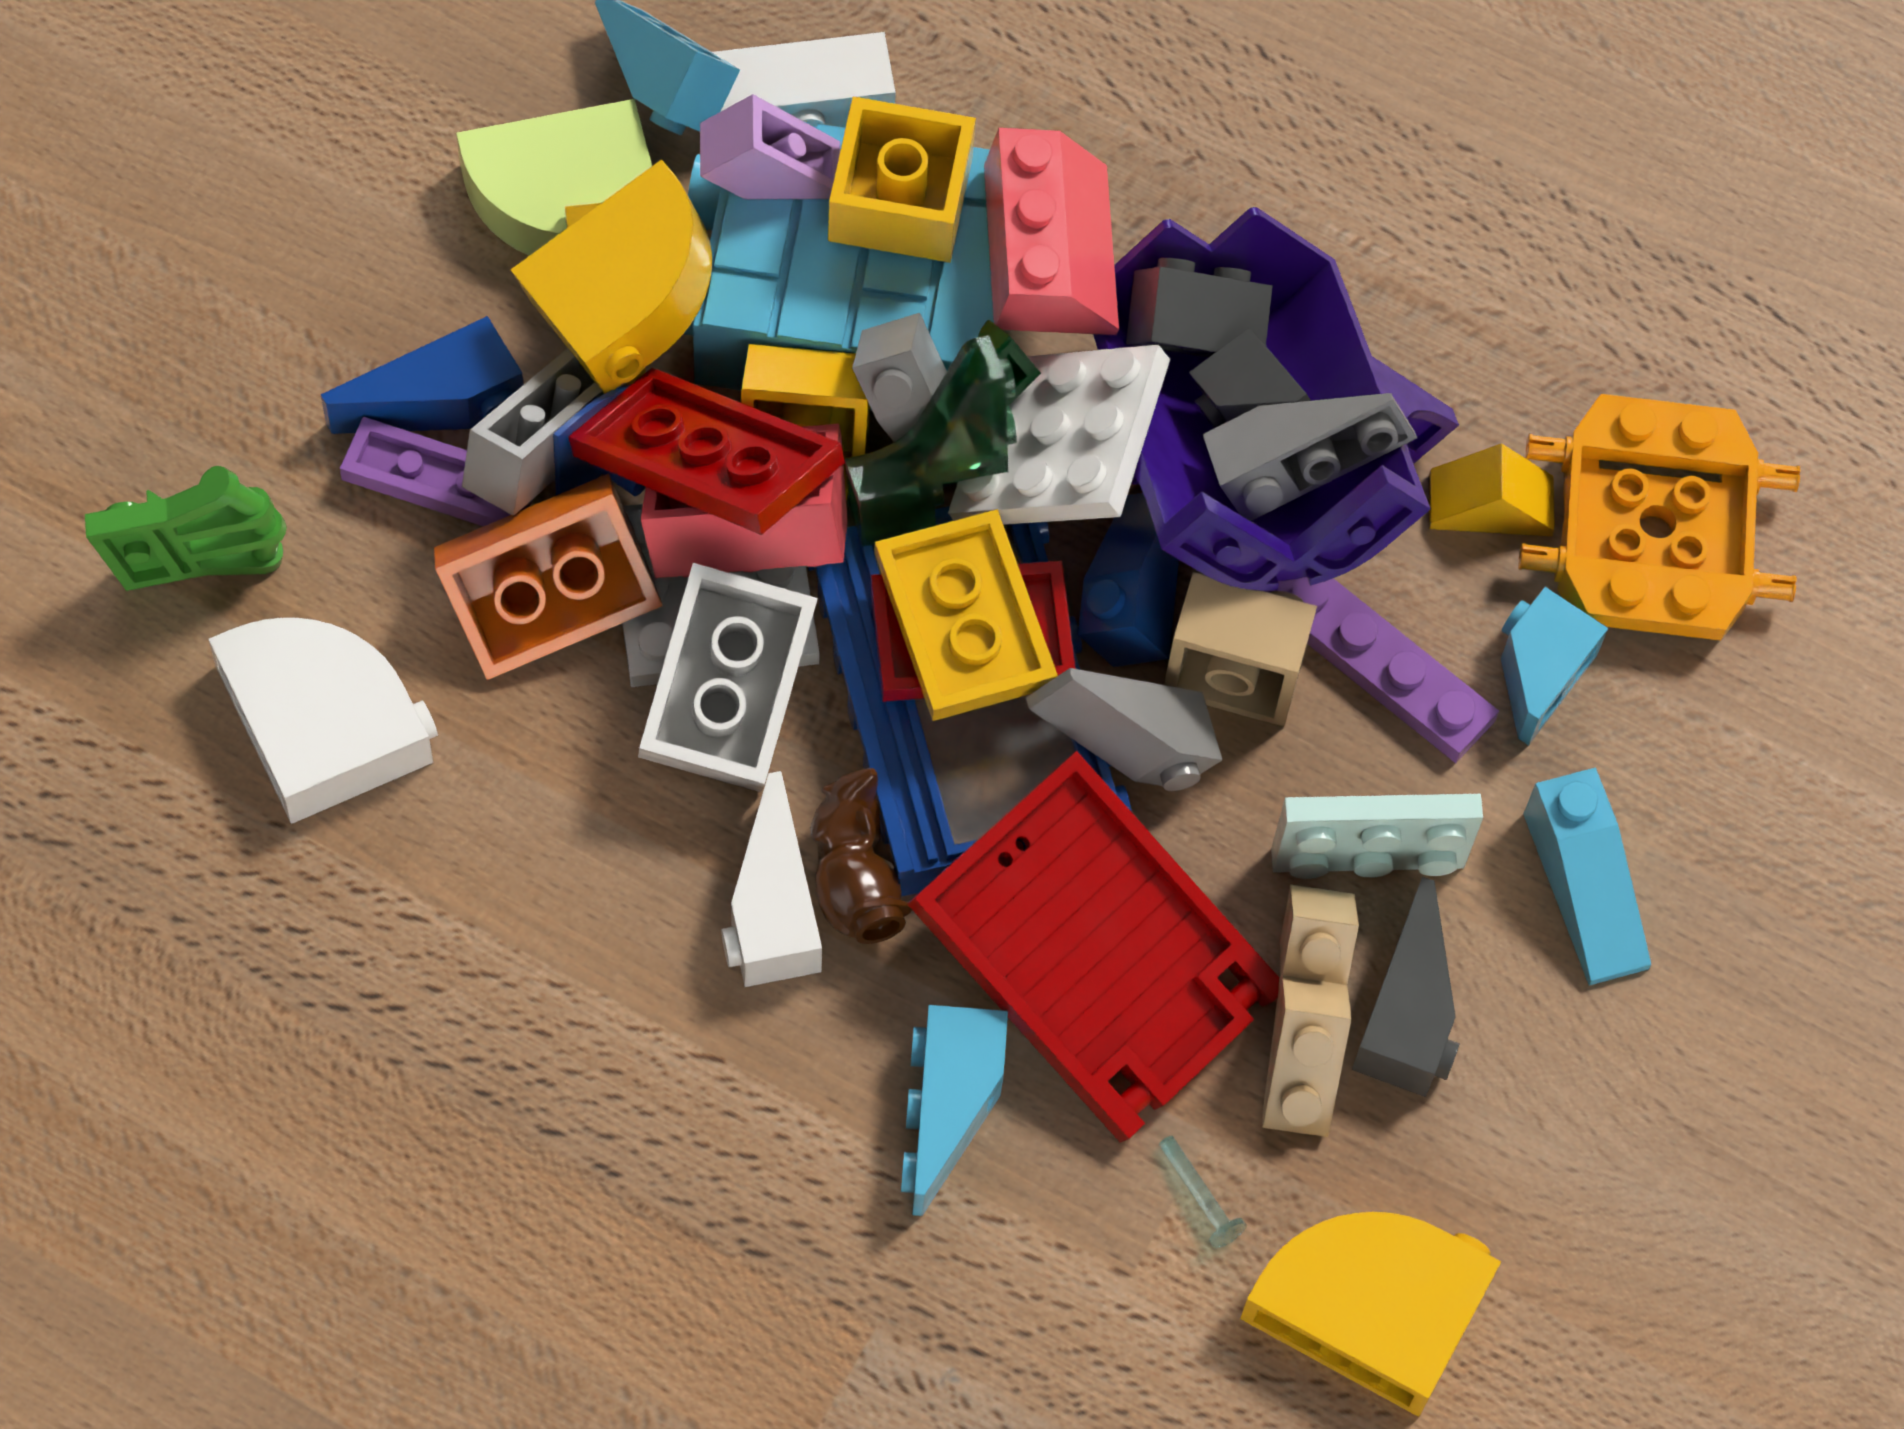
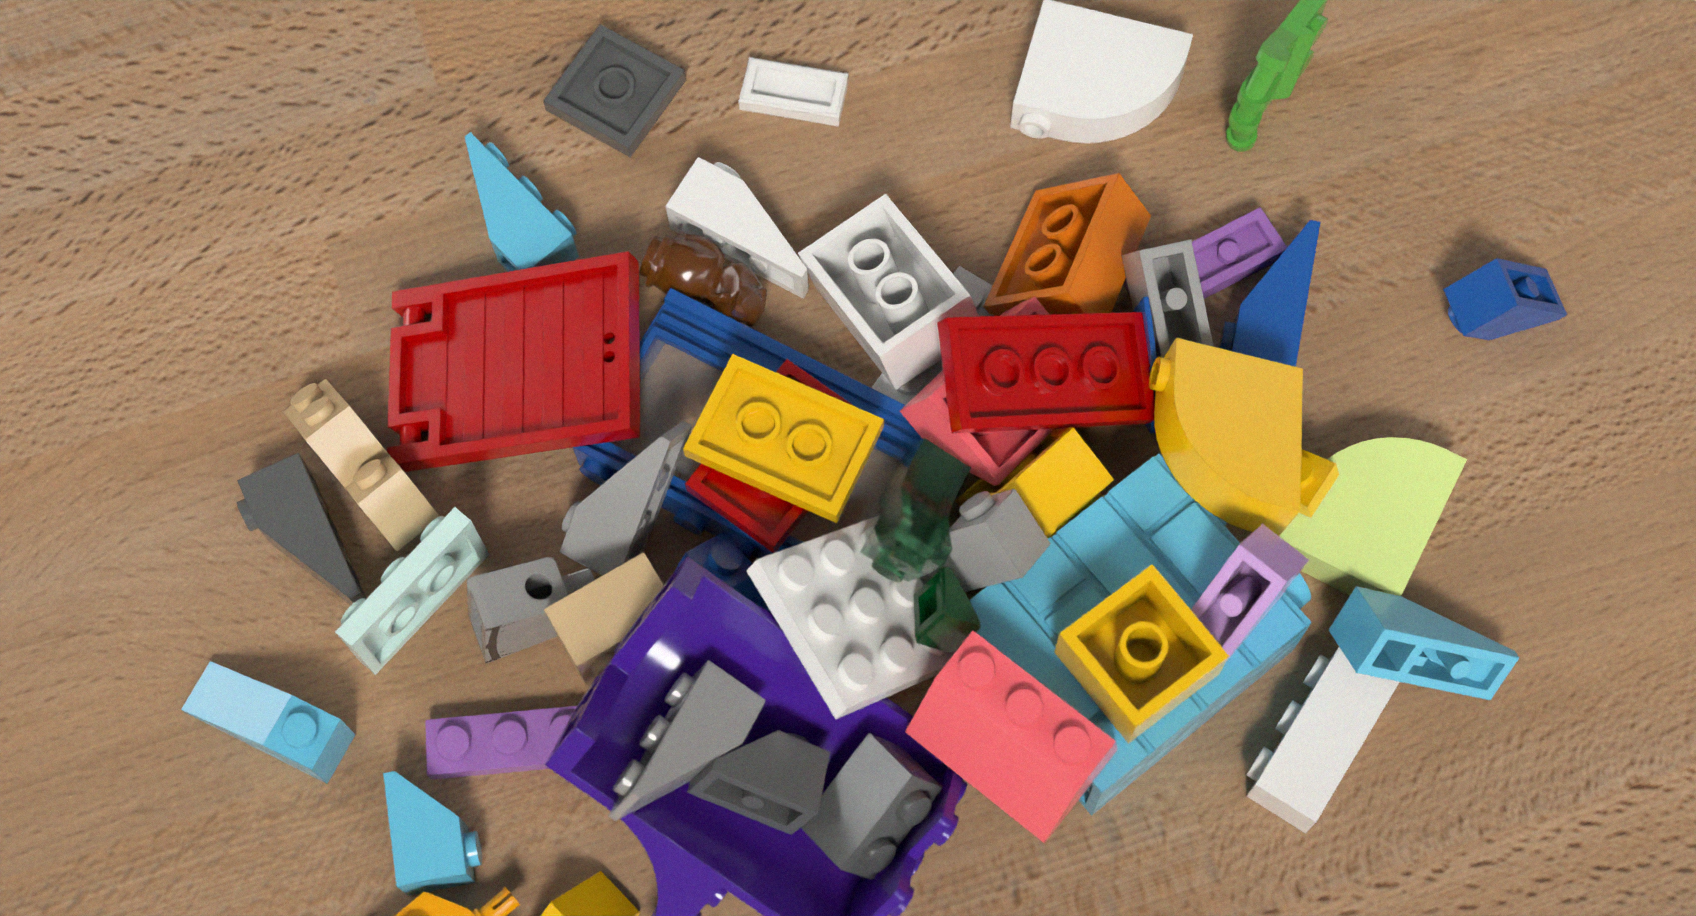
camera: 140 degrees right, 5 degrees up
clear light blue pin [1159,1136,1247,1248] -> none
yellow brick [1240,1212,1501,1417] -> none
none -> light grey torso [467,557,594,664]
none -> dark grey plate [543,24,686,158]
none -> white tile [739,57,849,126]
none -> blue slope [1443,258,1567,340]

